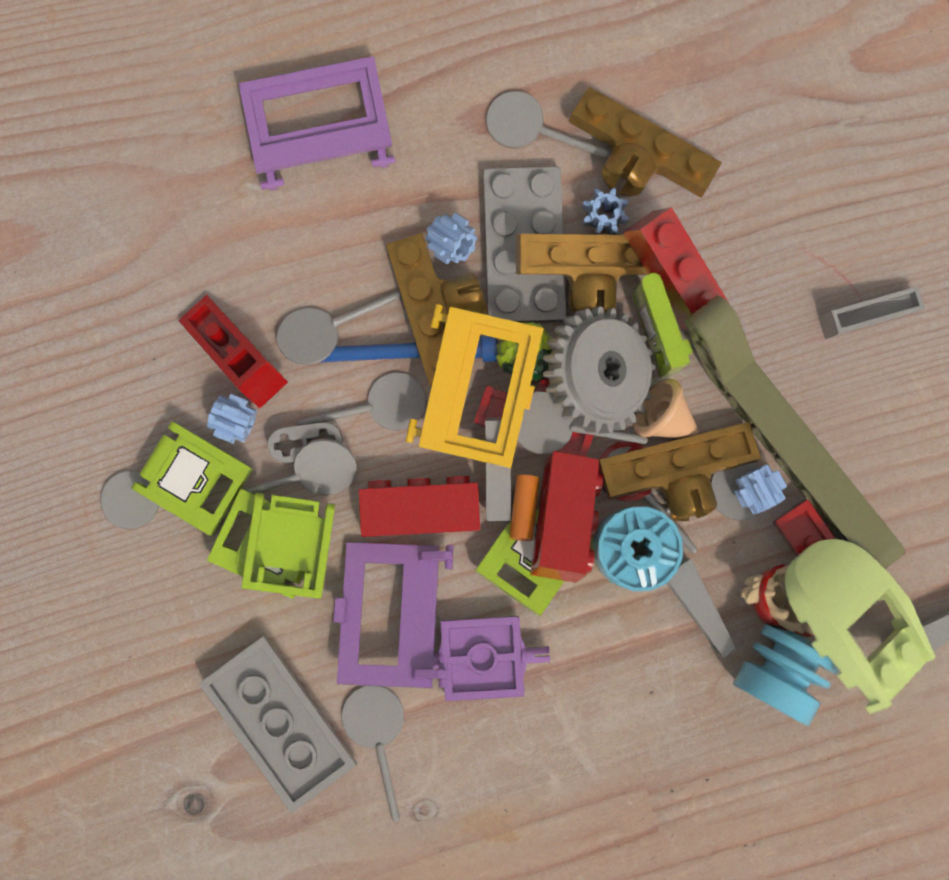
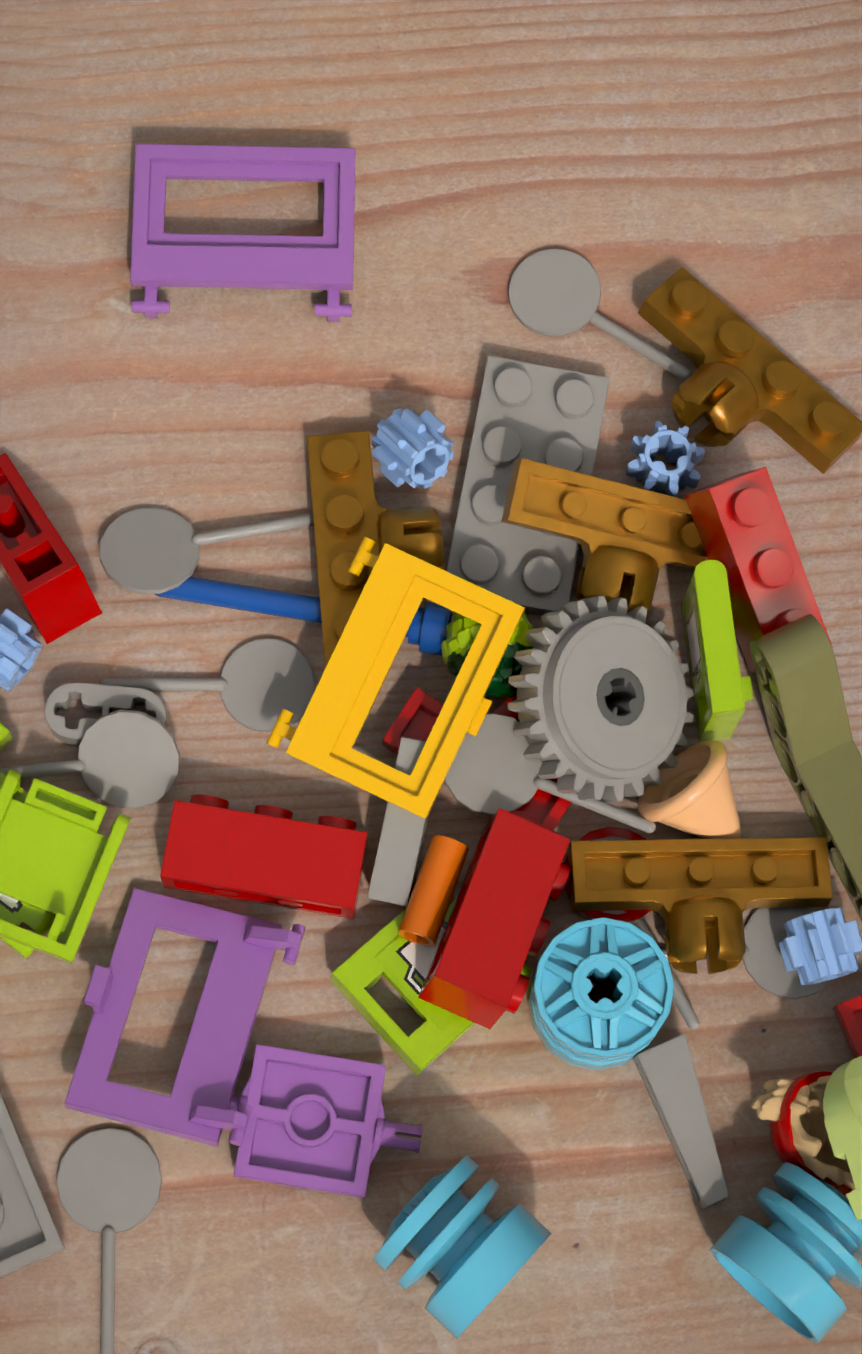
camera: 10 degrees right, 10 degrees down
none -> medium azure wheel [373,1155,552,1339]

